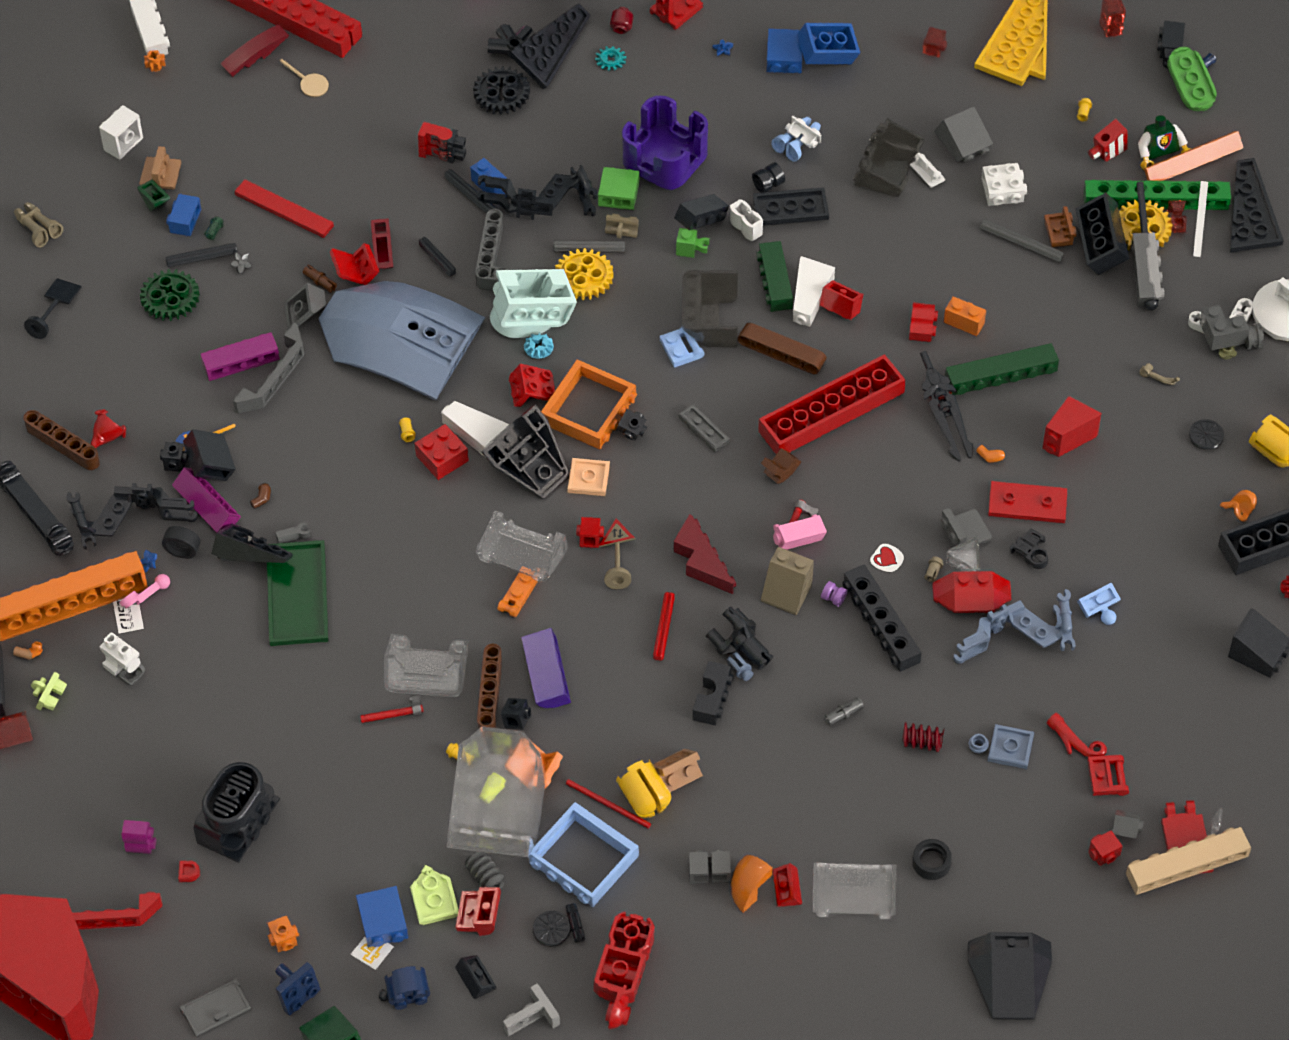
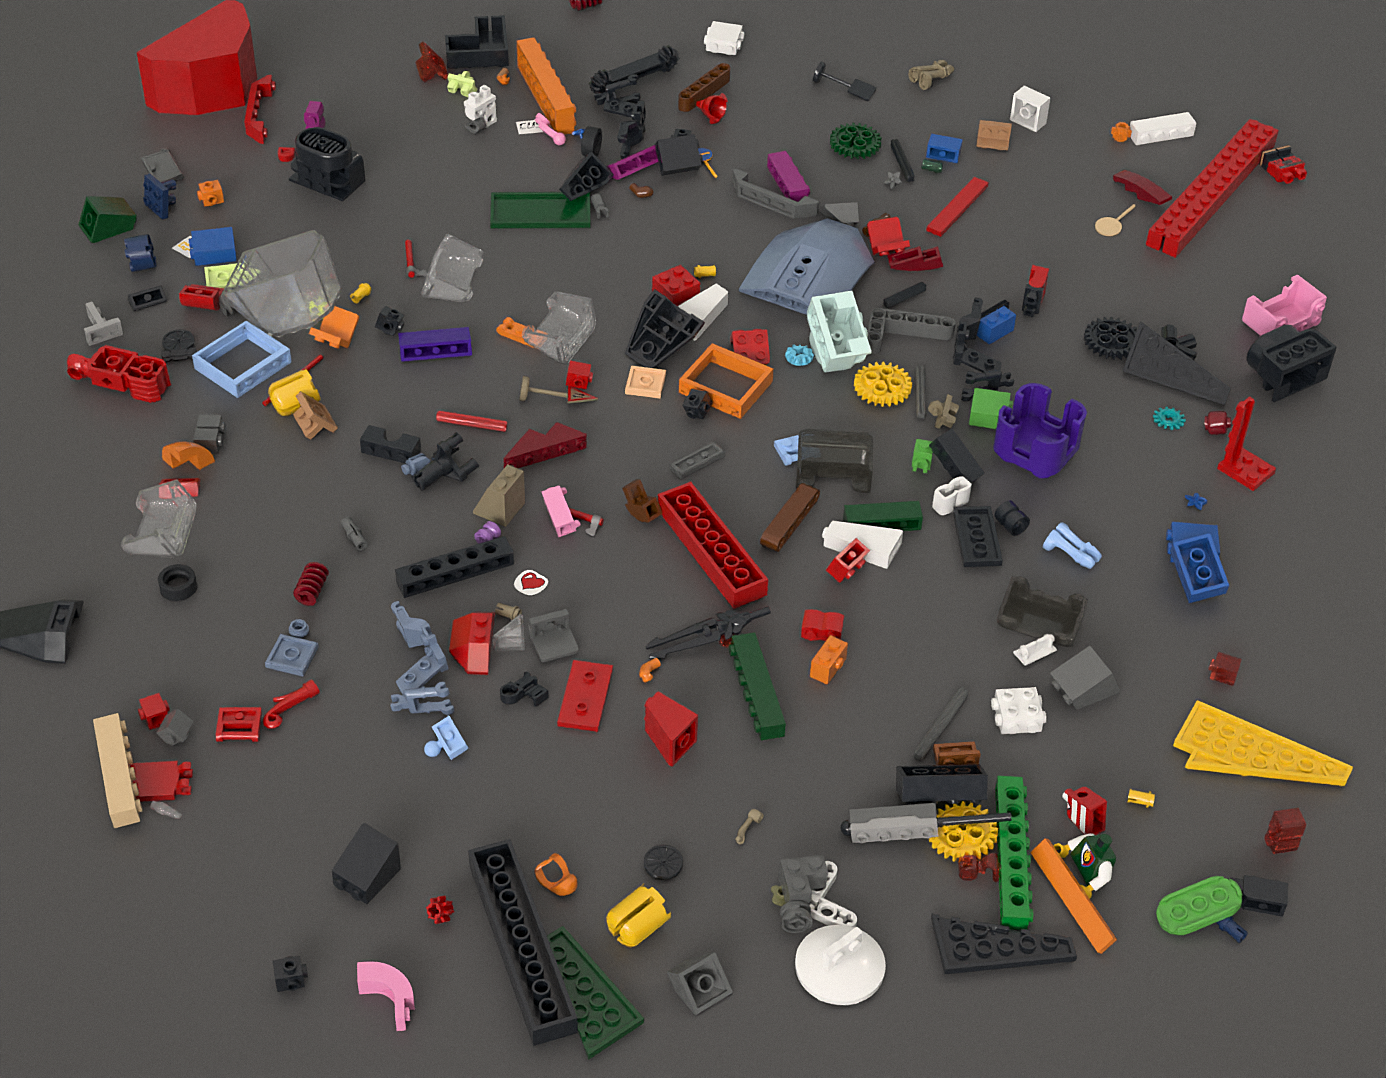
camera: 90 degrees right, 10 degrees down
dark green slope [137,179,170,212] -> none
reddish brown beam [477,643,502,737] -> none
white hinge [785,116,821,148] -> none
white sticker [1193,181,1208,257] -> none

